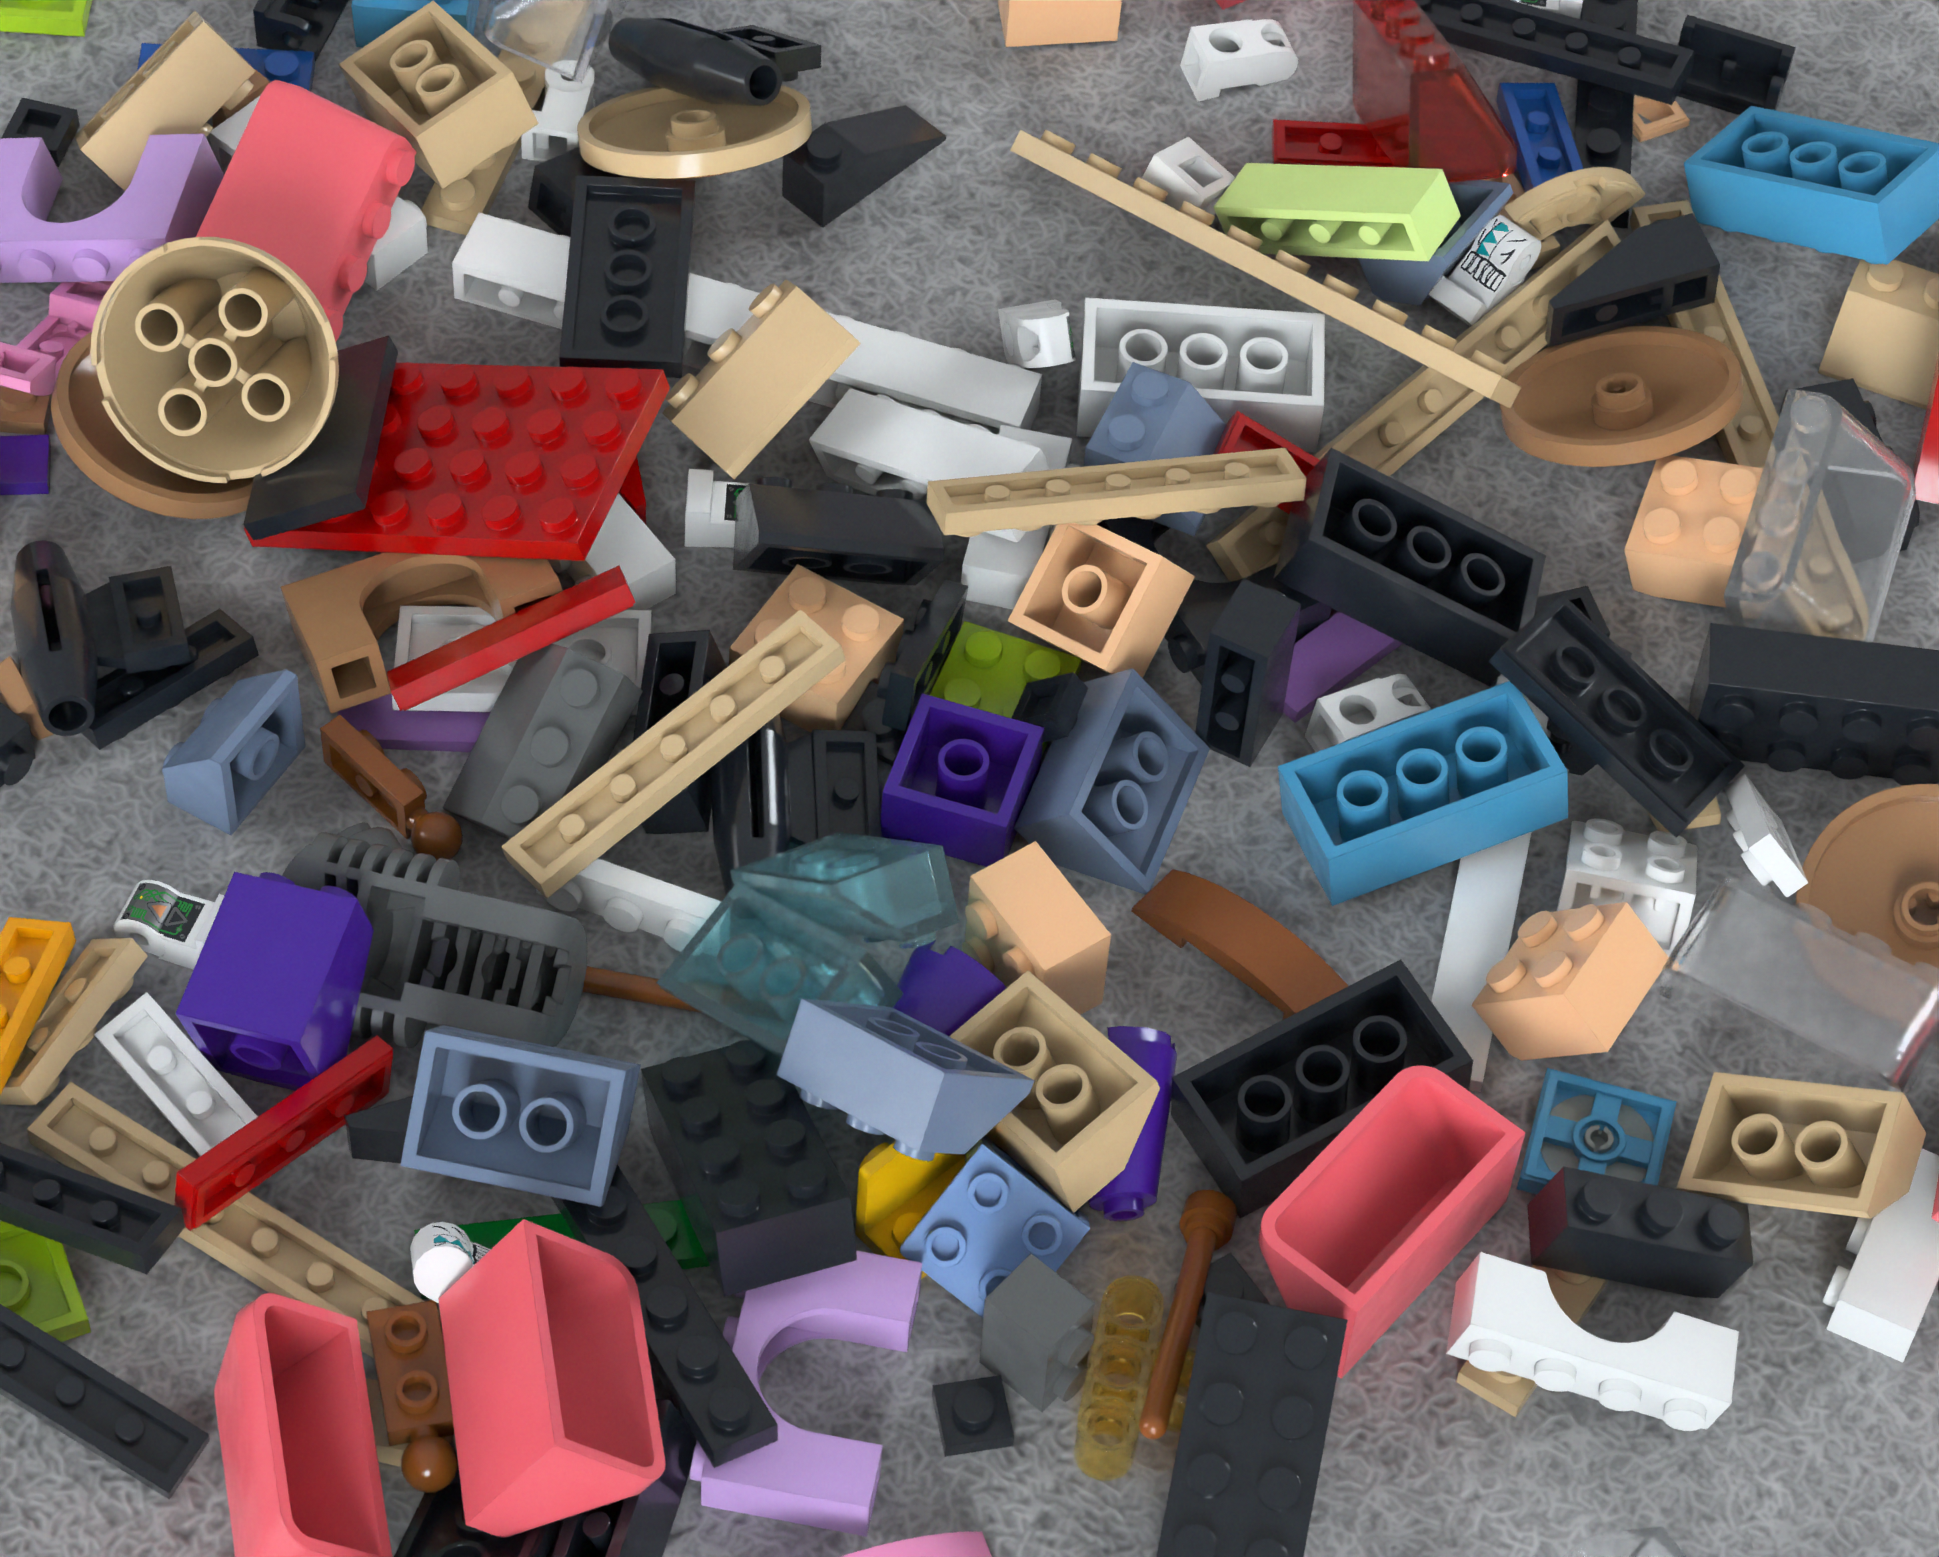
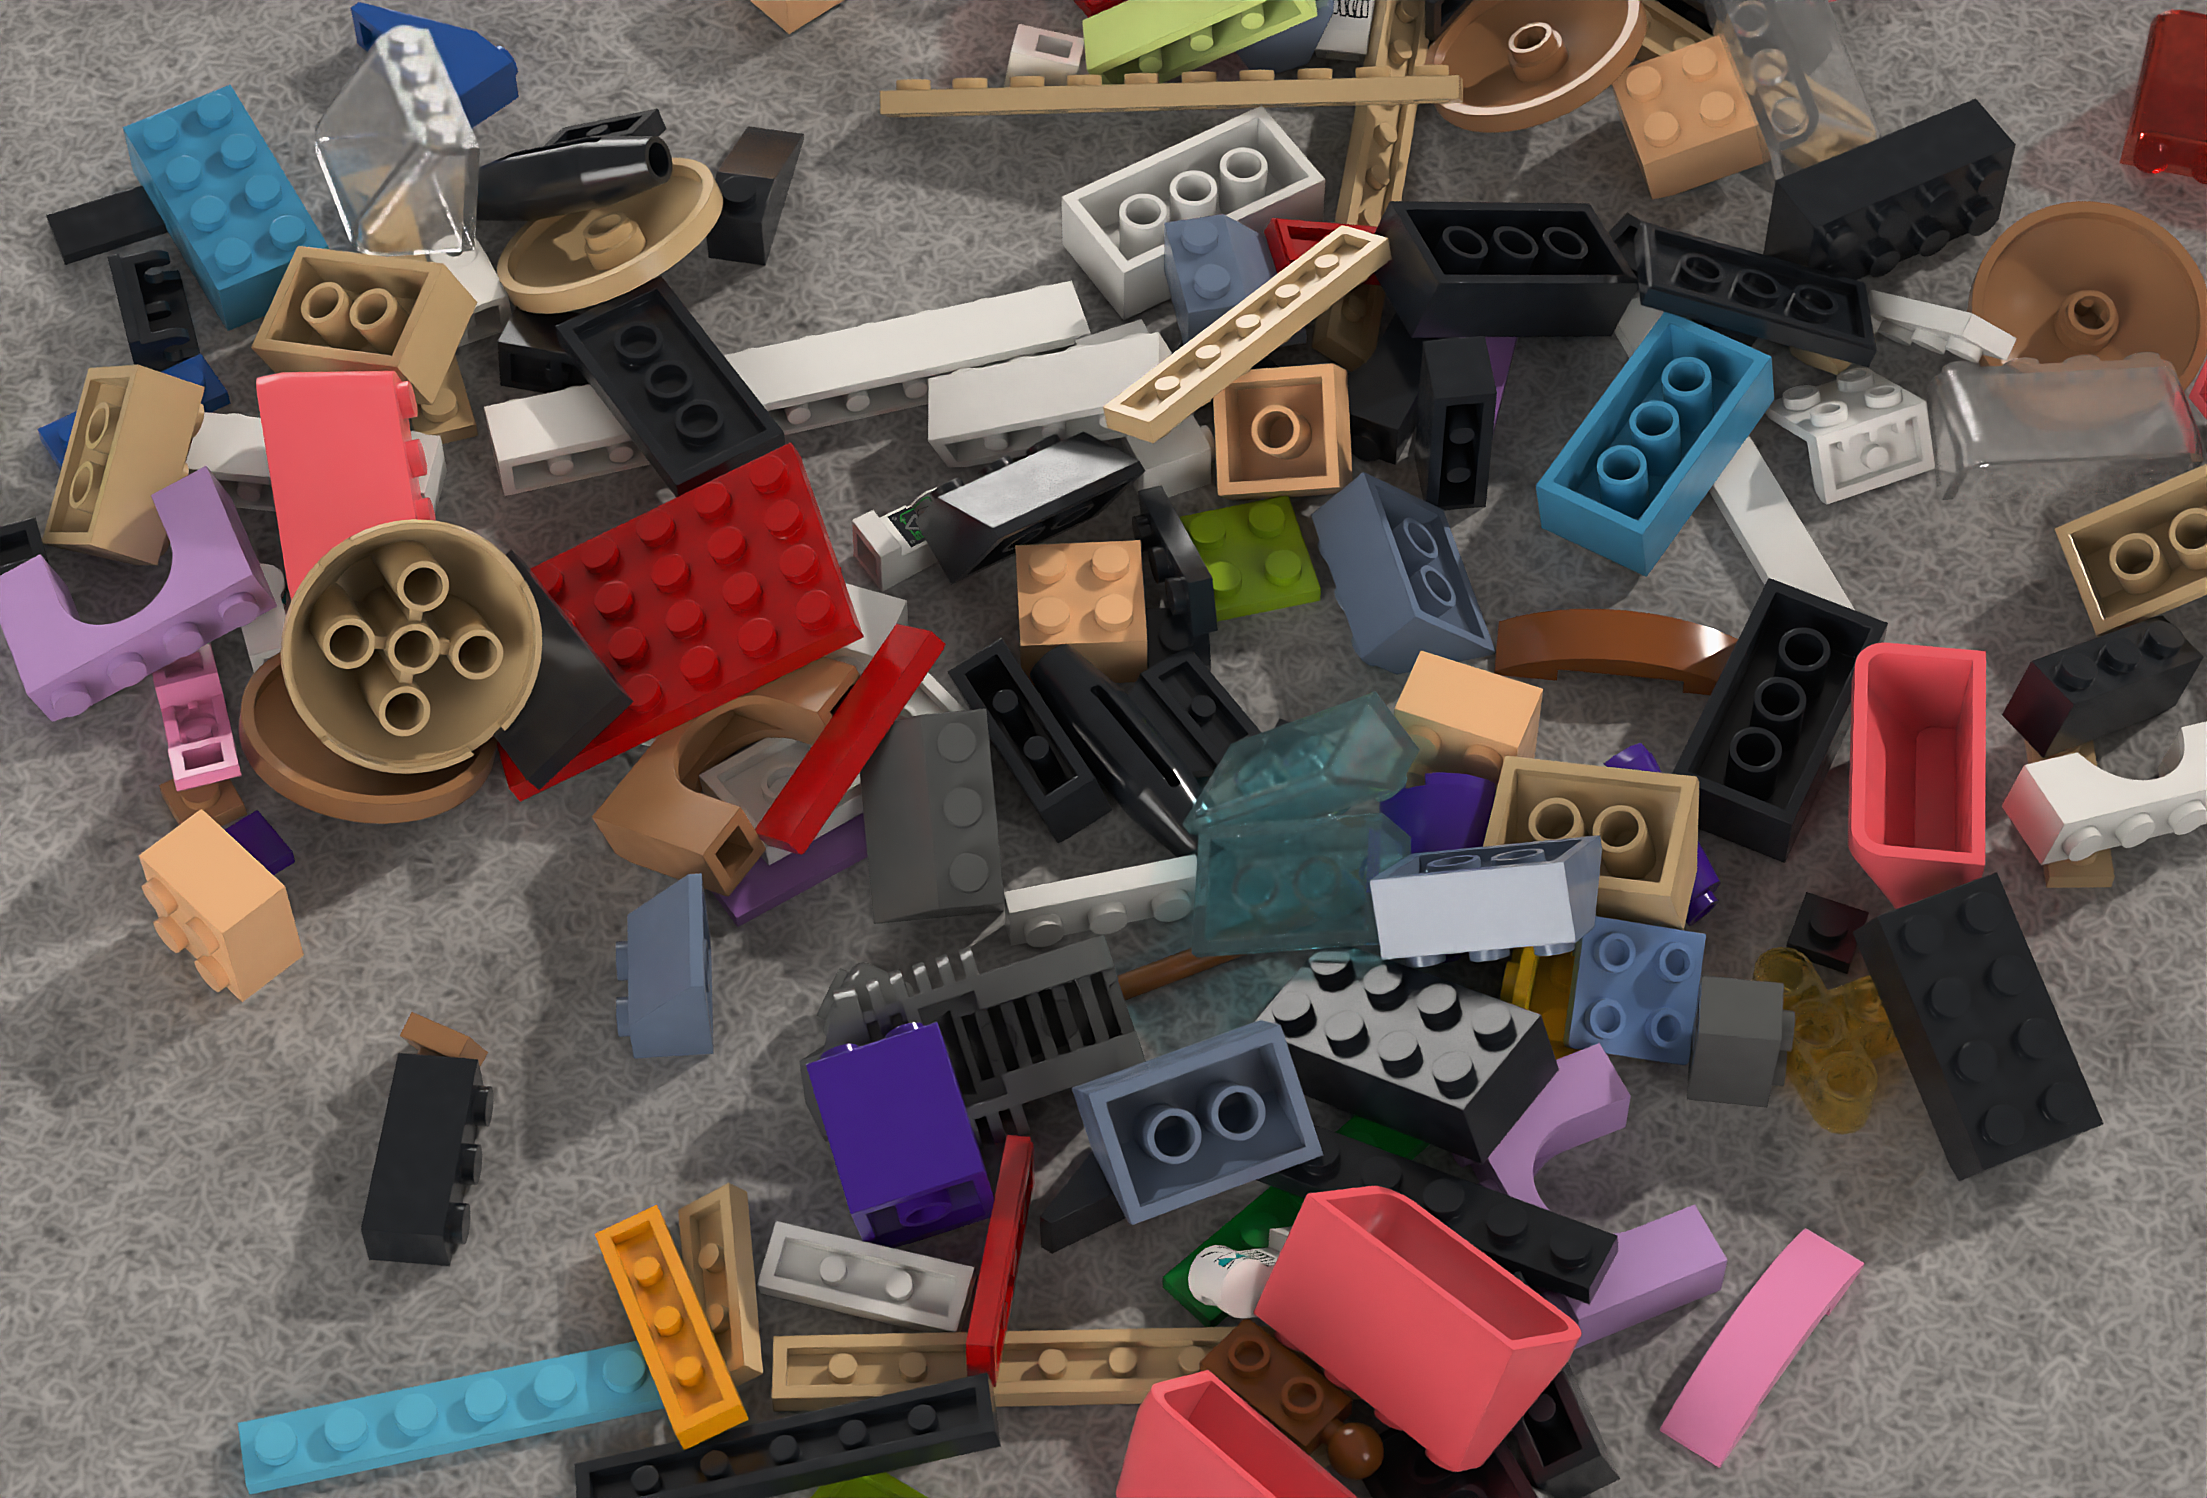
camera: 30 degrees left, 0 degrees up
black plate [10,540,191,736] -> none
black plate [81,608,259,750] -> none
leg [113,880,224,970] -> none
dark orange plate [320,715,463,861] -> none
tan plate [501,610,846,899] -> none
tan slope [662,279,861,480] -> none
dark purple brick [881,693,1044,867] -> none
black plate [932,1375,1014,1457] -> none
white leg [998,299,1076,368] -> none
black plate [1011,672,1088,742] -> none
dark orange piece [1139,1189,1237,1440] -> none
white leg [1305,674,1431,752] -> none
light nougat brick [1472,902,1670,1061] -> none
dark azure piece [1517,1068,1677,1194] -> none

